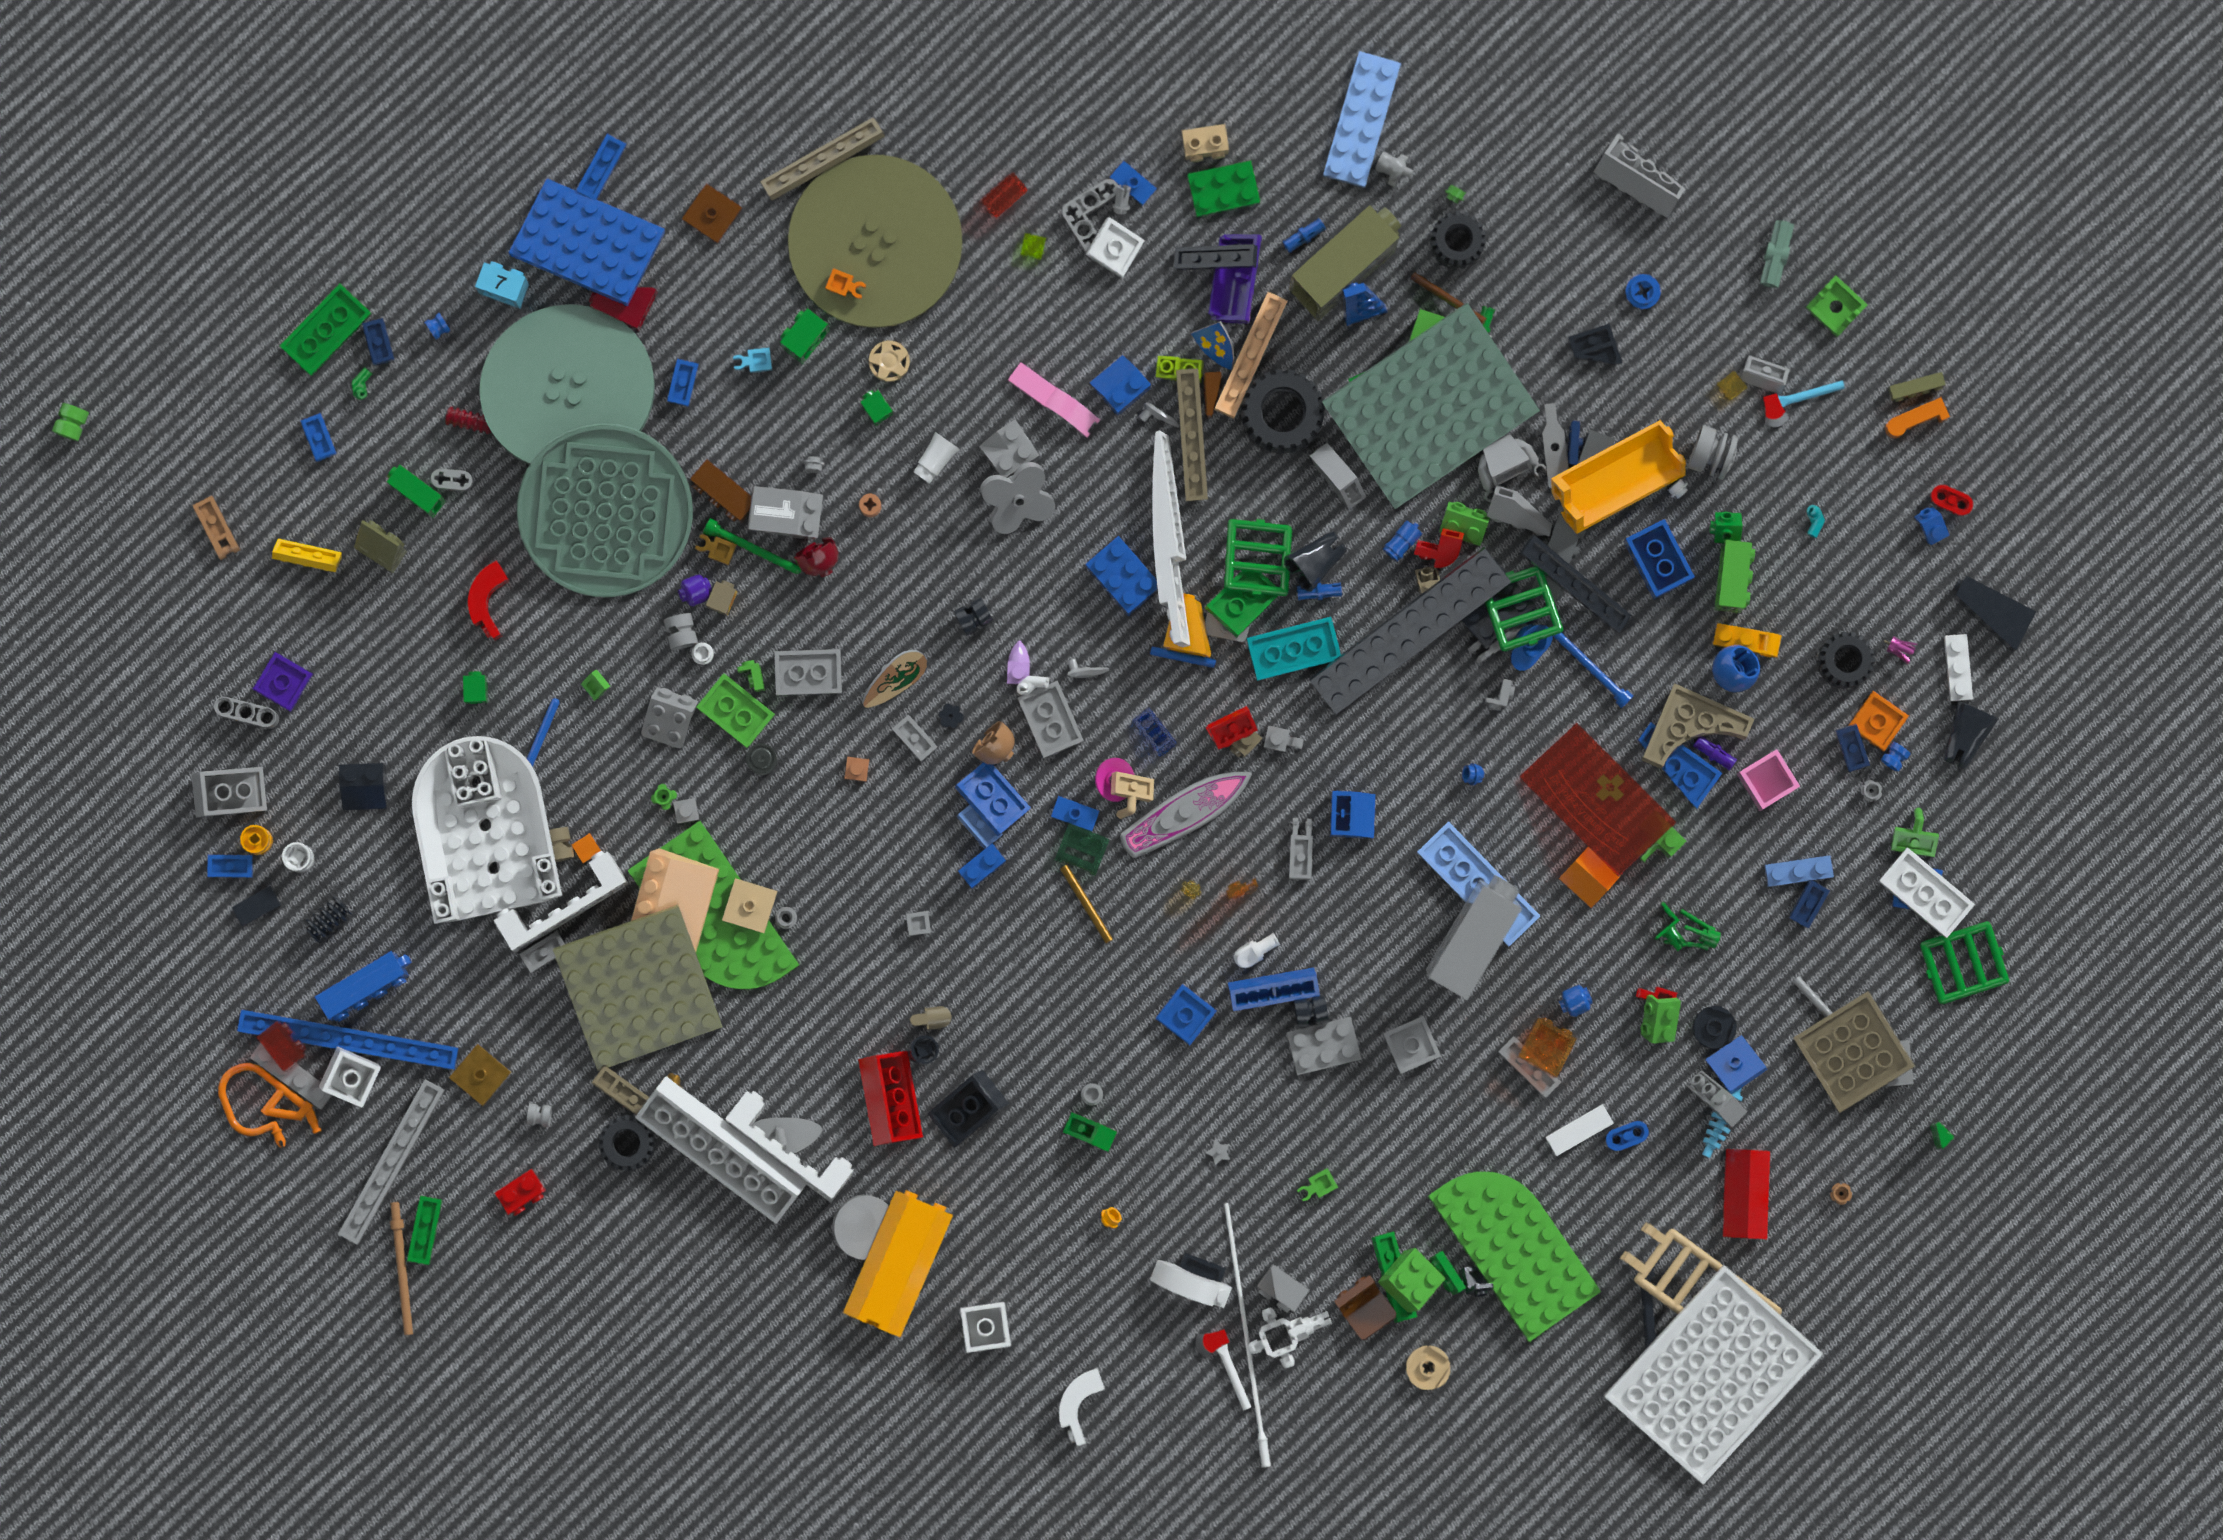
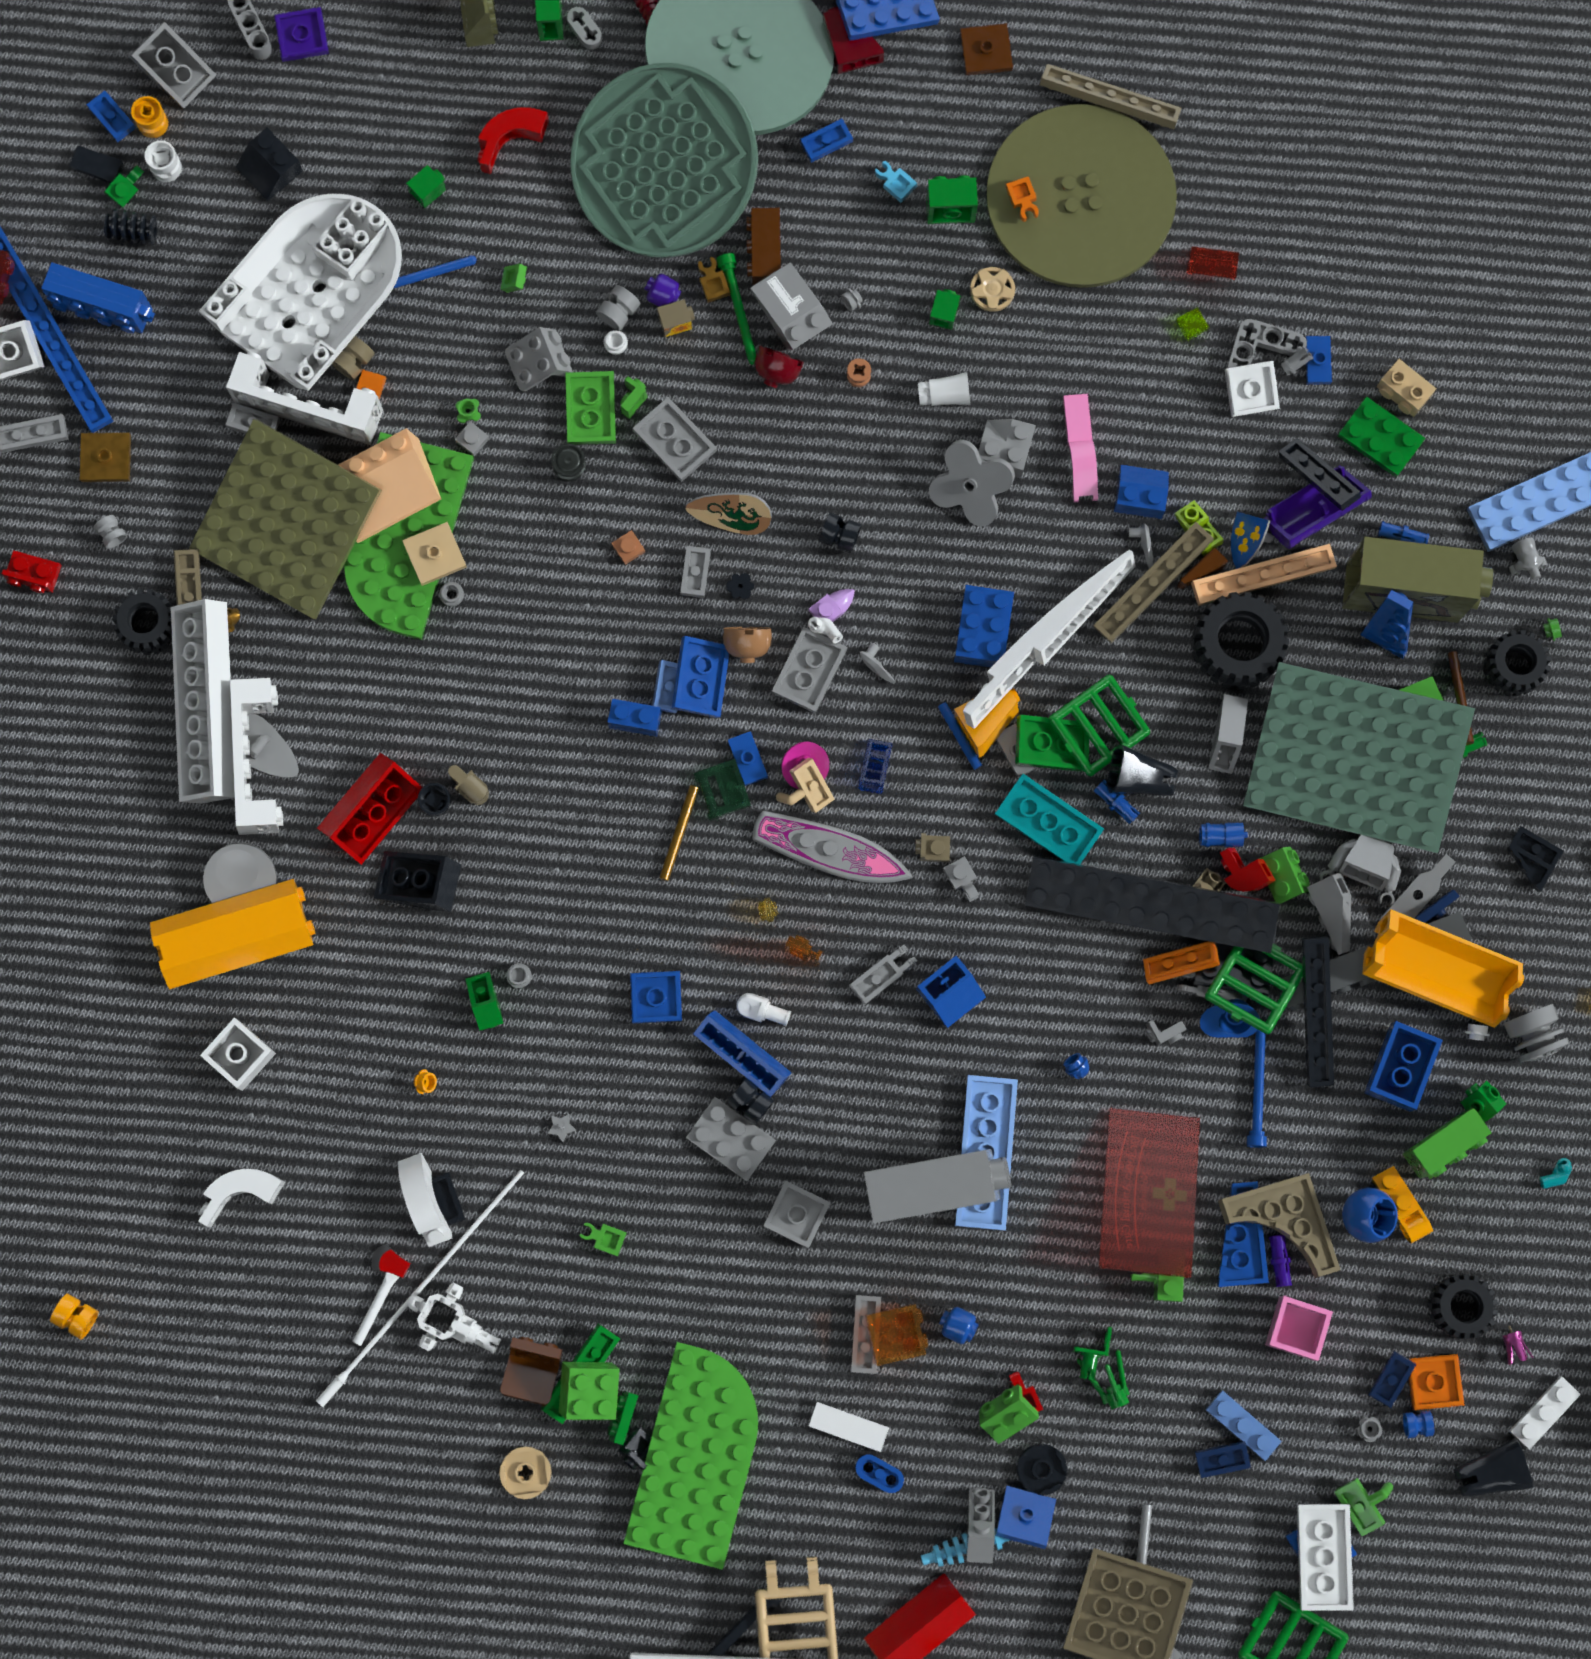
camera: 50 degrees right, 5 degrees down
light grey plate [906,911,931,936] -> none
red bracket [1206,706,1258,750] -> none
light grey slope [1257,1264,1309,1313] -> none
orange slope [1559,846,1621,908] -> none
none -> green plate [104,165,144,208]
none -> orange tile [1143,941,1220,984]

